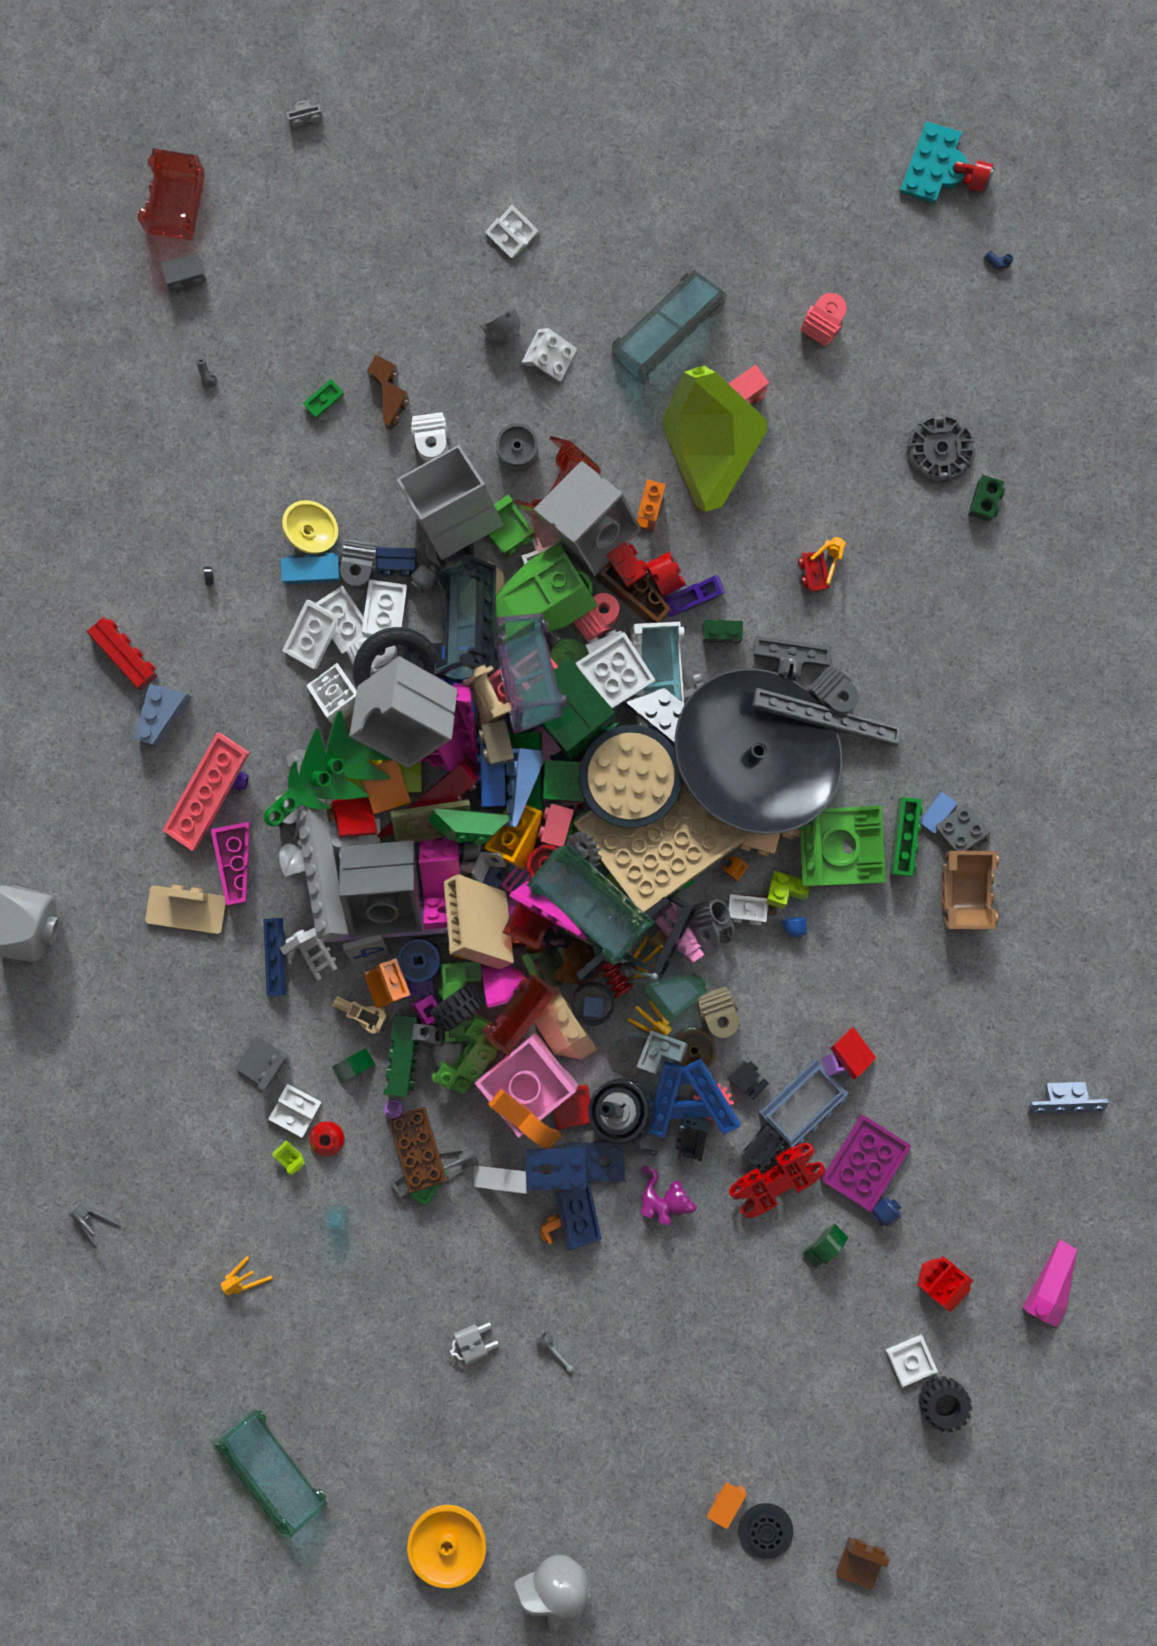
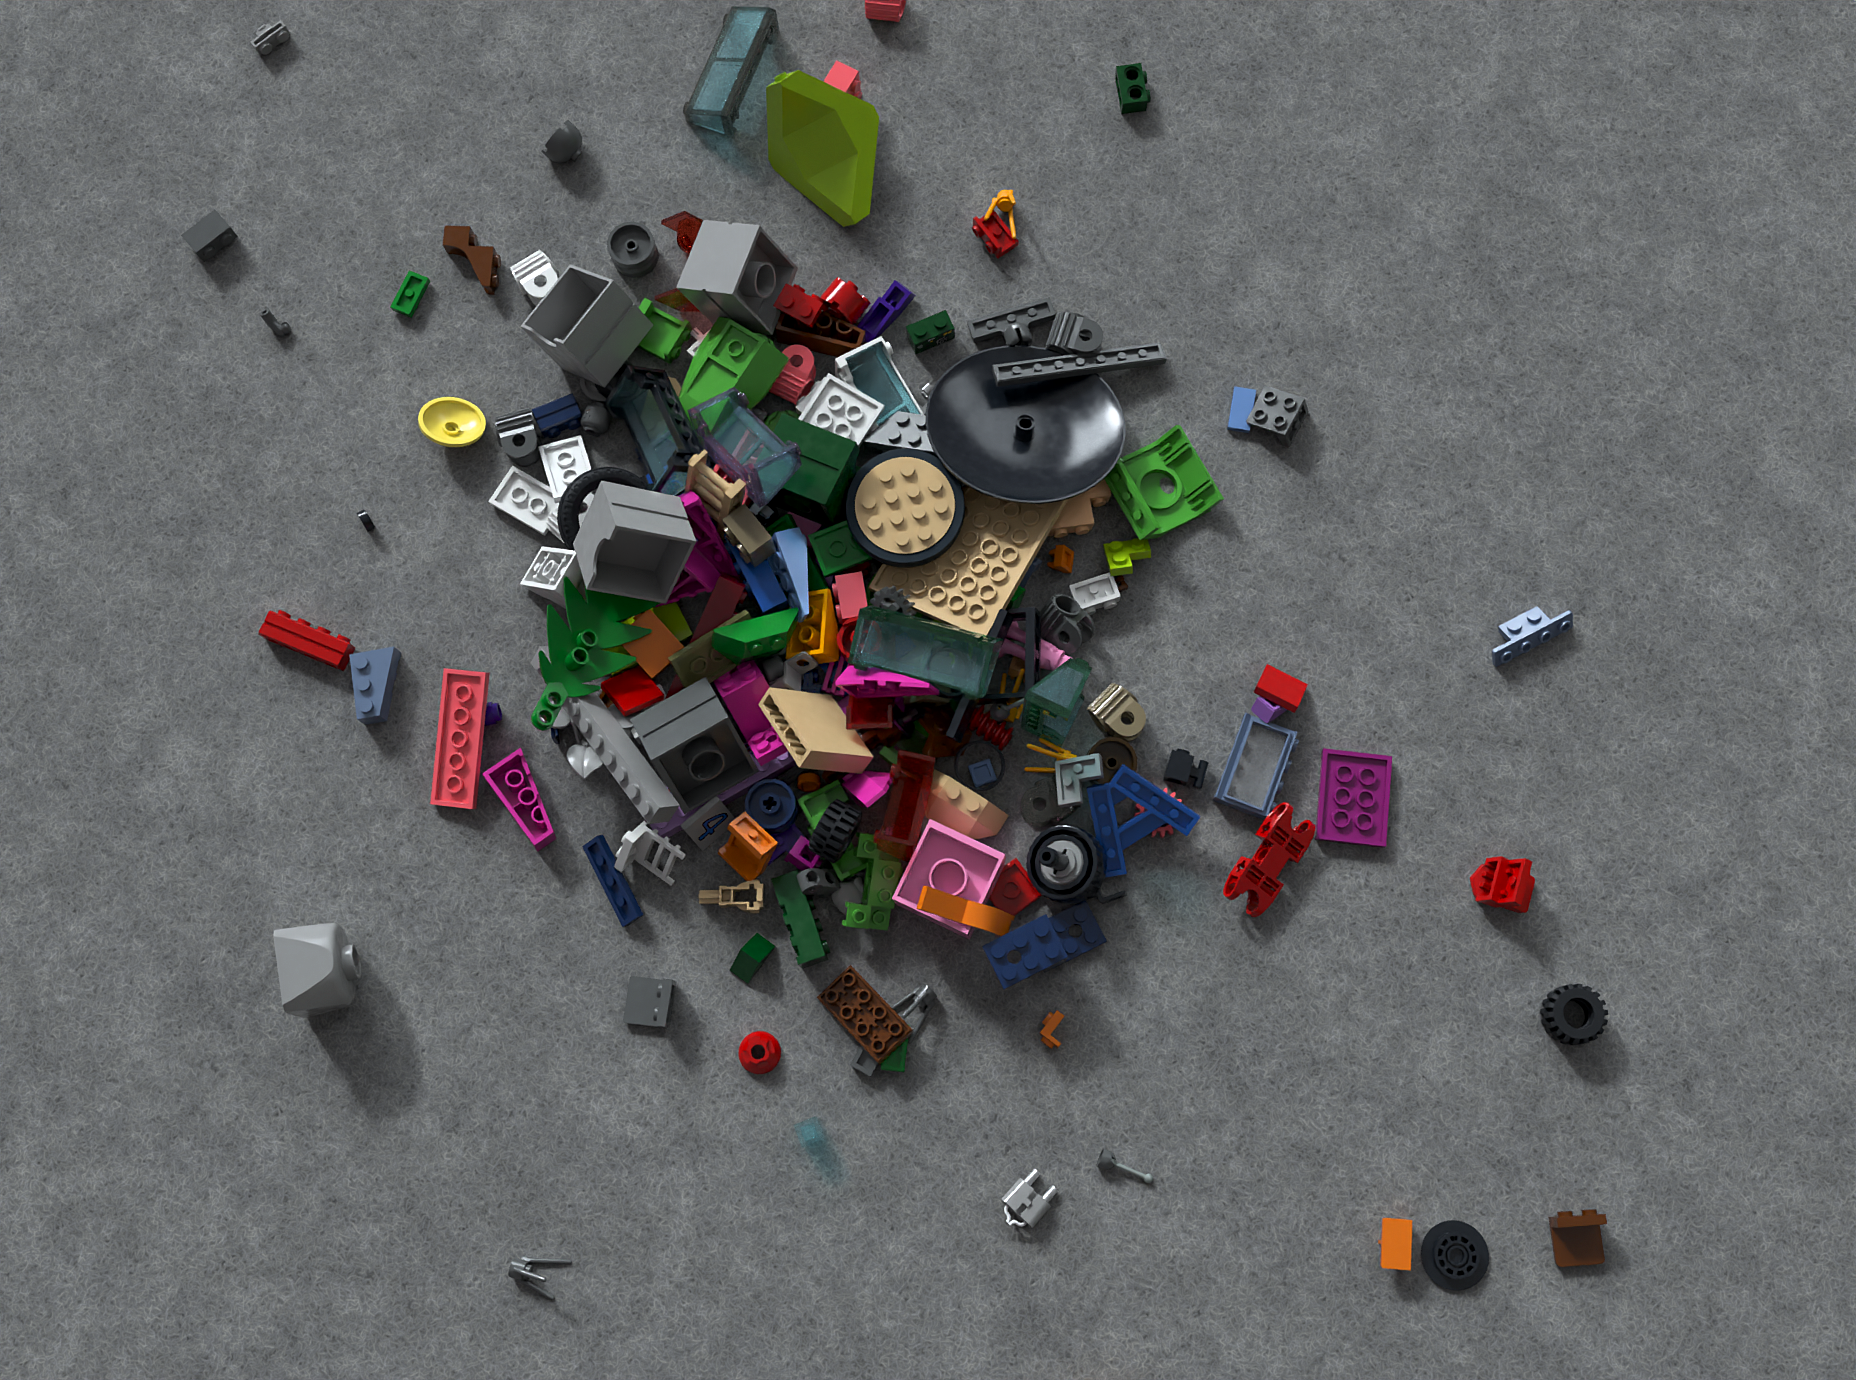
camera: 20 degrees left, 10 degrees down
clear red windscreen [138,148,205,241] -> none
tan bracket [145,884,226,934] -> none
light orange plant [221,1256,273,1296] -> none
white slope [268,1084,321,1138] -> none
lime bracket [272,1140,305,1176] -> none
dark azure brick [281,553,342,585] -> none
white plate [282,600,341,669] -> none
medium lavender plate [384,1099,404,1119] -> none
white sticker [474,1166,526,1194] -> none
white slope [485,205,540,259] -> none
white bracket [521,328,577,381] -> none
dark blue tile [554,1182,602,1250] -> none
orange panel [637,480,666,531] -> none
magenta animal [640,1166,697,1227] -> none
black hinge [675,1116,708,1161] -> none
black hinge [741,1123,785,1171] -> none
blue piece [782,917,807,937] -> none
dark green brick [802,1224,849,1268] -> none
dark blue head [872,1198,902,1227] -> none
white tile [886,1335,938,1387] -> none
green brick [889,797,923,877] -> none
dark grey plate [907,415,975,482] -> none
medium nougat cylinder [941,851,999,929] -> none
dark pink wedge [1022,1239,1077,1327] -> none

